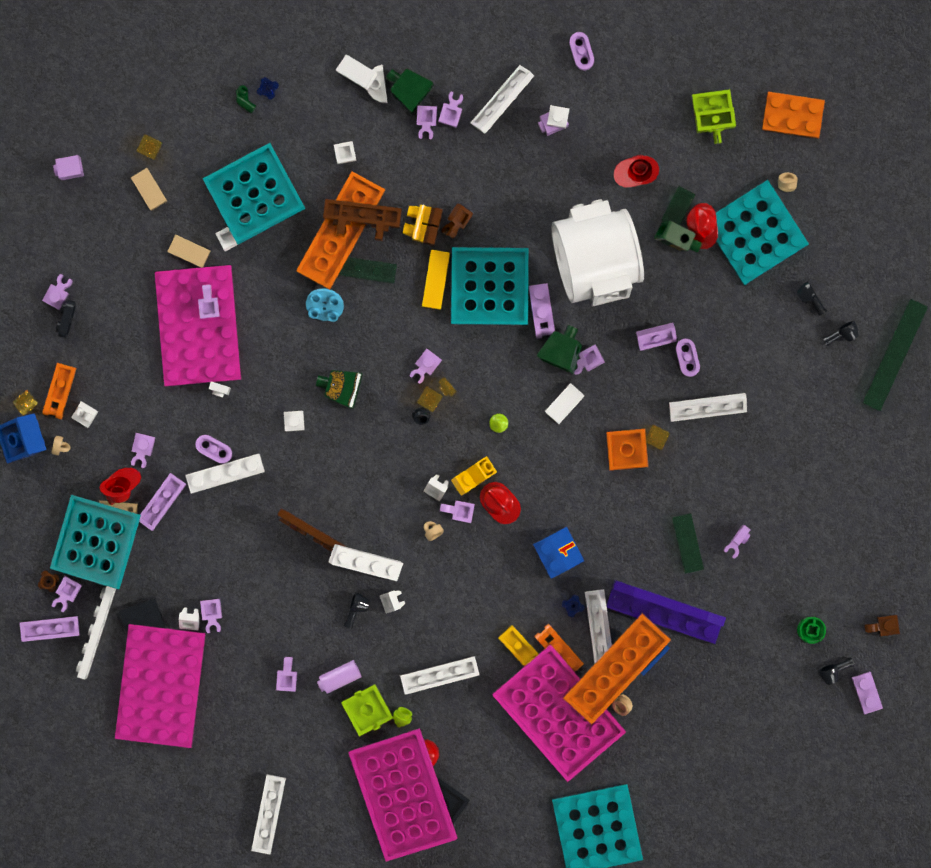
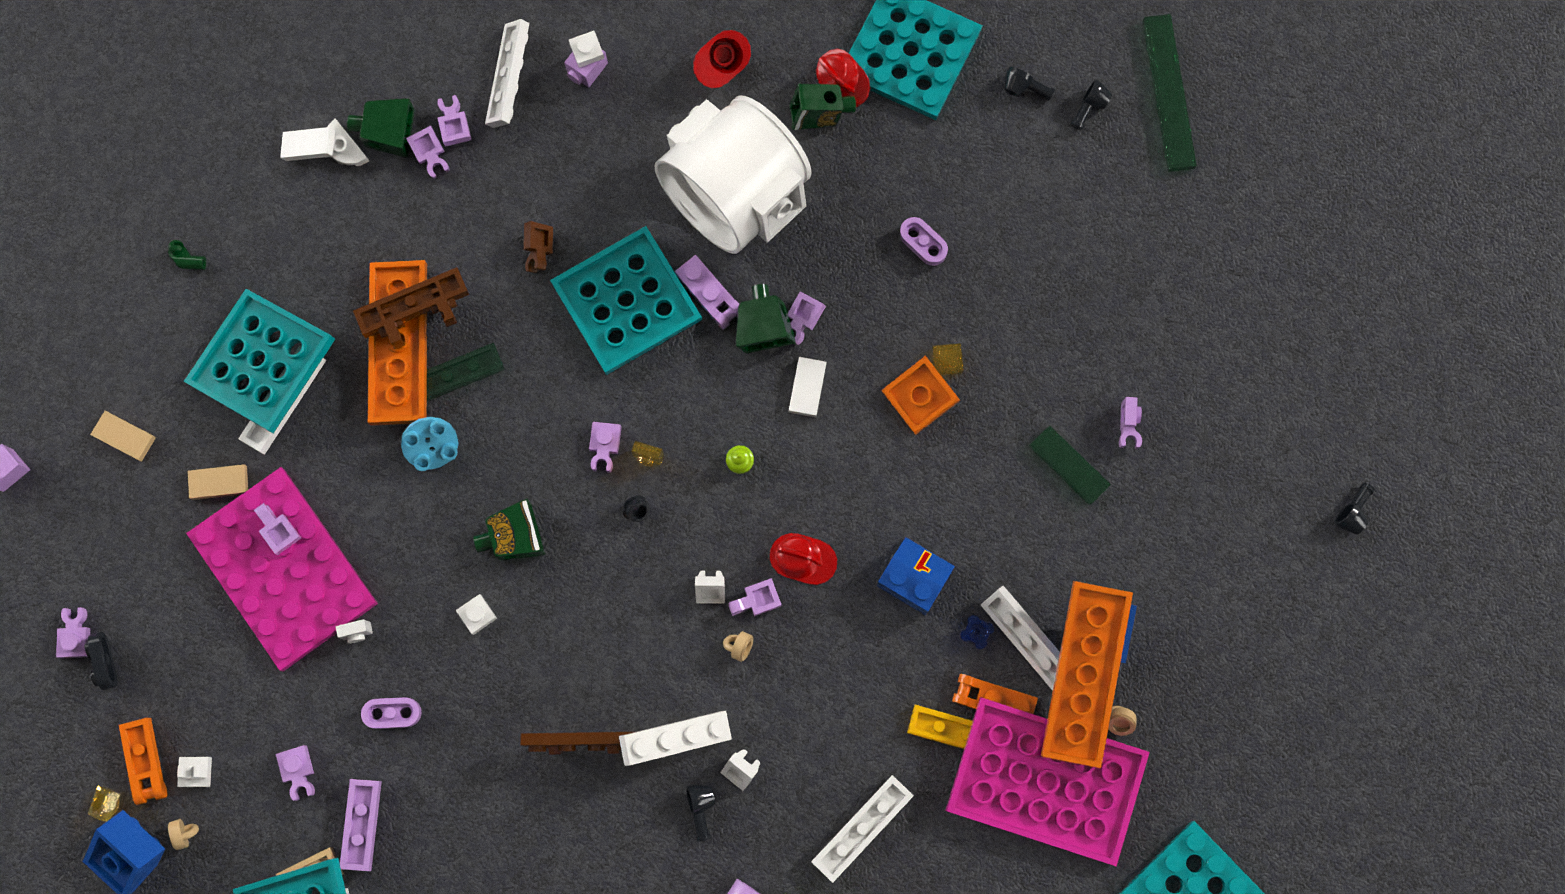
camera: 30 degrees left, 10 degrees down
red piece [99,468,141,505] -> none
clear yellow plate [137,134,163,160] -> none
white plate [186,454,265,494] -> none
clear blue plate [257,77,279,99] -> none
white plate [334,141,356,164] -> none
yellow hips [403,205,443,246] -> none
clear yellow plate [417,386,443,412] -> none
yellow tile [422,250,450,310] -> none
yellow slope [451,456,497,496] -> none
dark purple plate [606,580,726,644] -> none
lavender plate [636,323,677,351] -> none
clear green tile [661,186,696,225] -> none
white plate [669,393,747,422] -> none
green wheel [797,617,826,644] -> none
lavender plate [851,671,883,714] -> none
reddish brown plate [864,615,900,636] -> none

